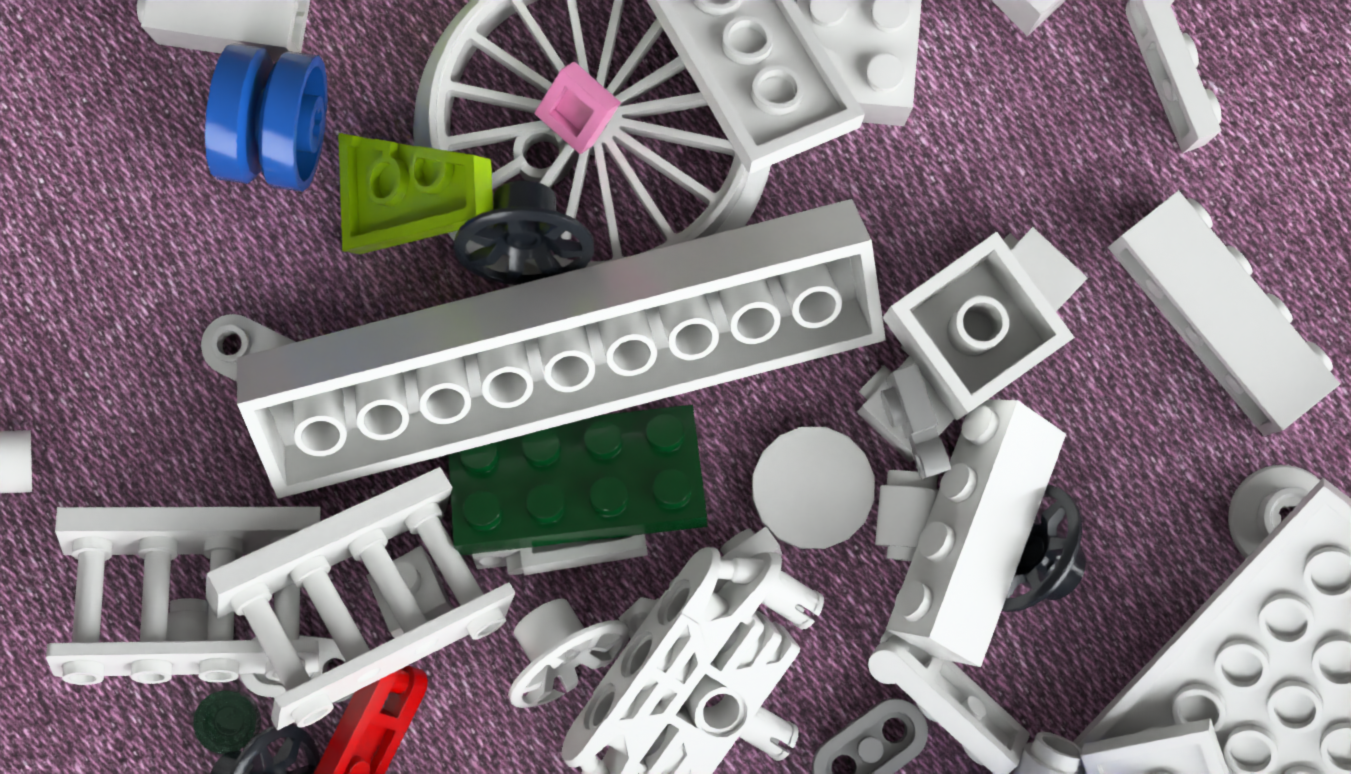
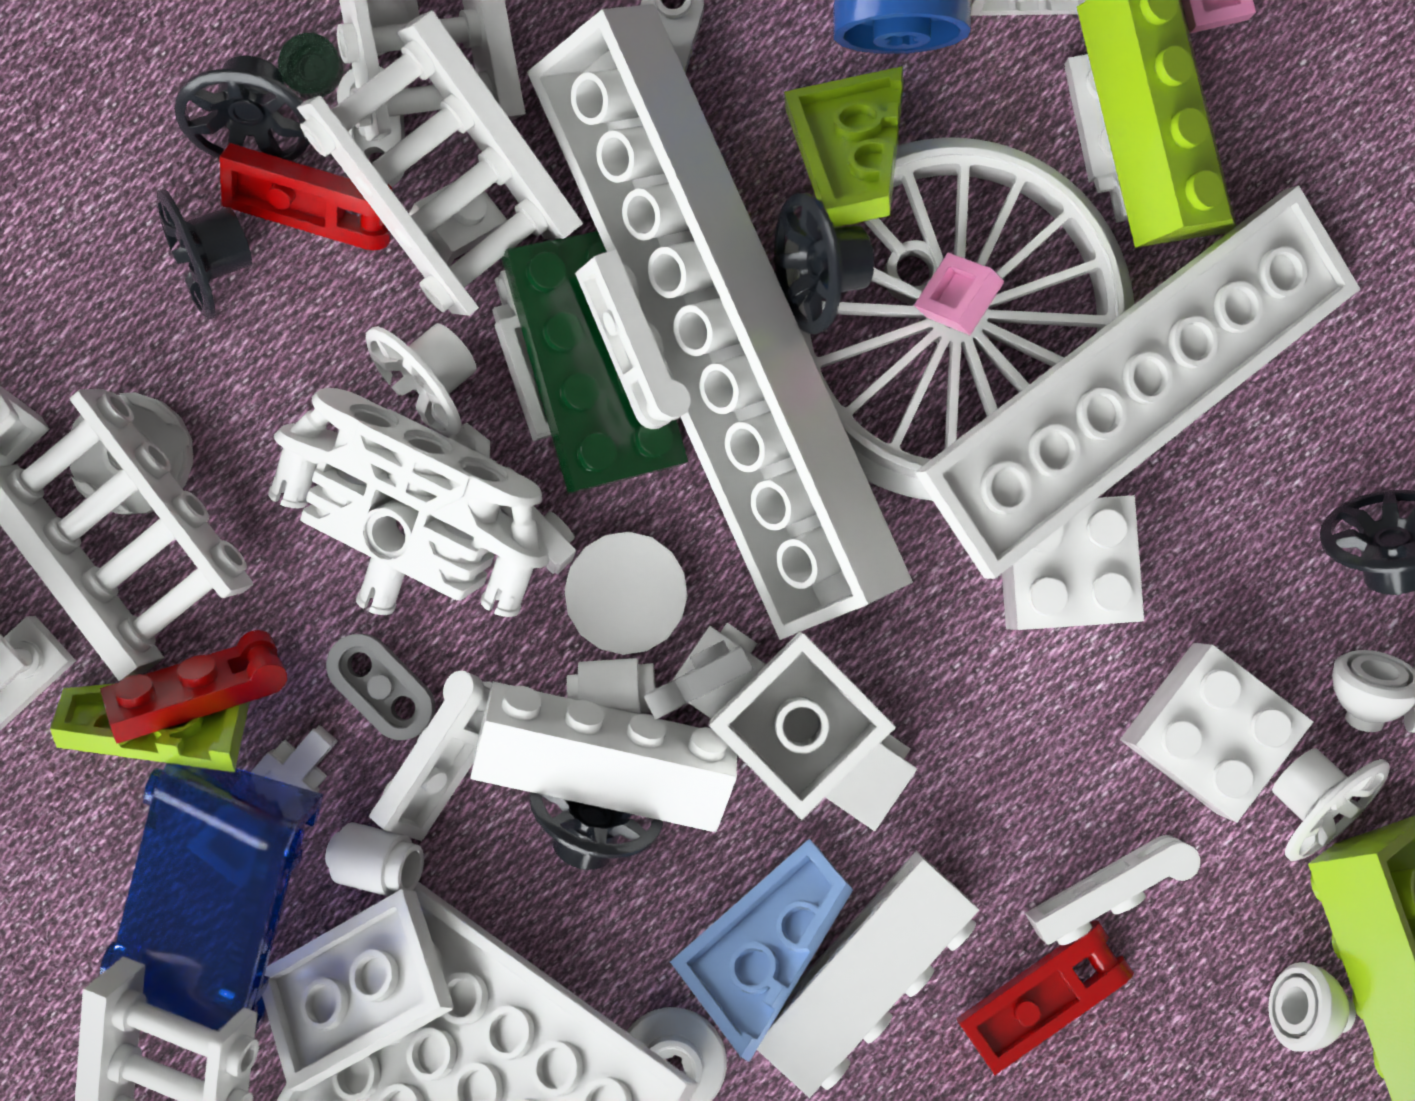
camera: 80 degrees right, 5 degrees up
none -> white plate [575,249,691,429]
none -> light blue wing [670,839,853,1062]
none -> red plate [956,920,1134,1075]

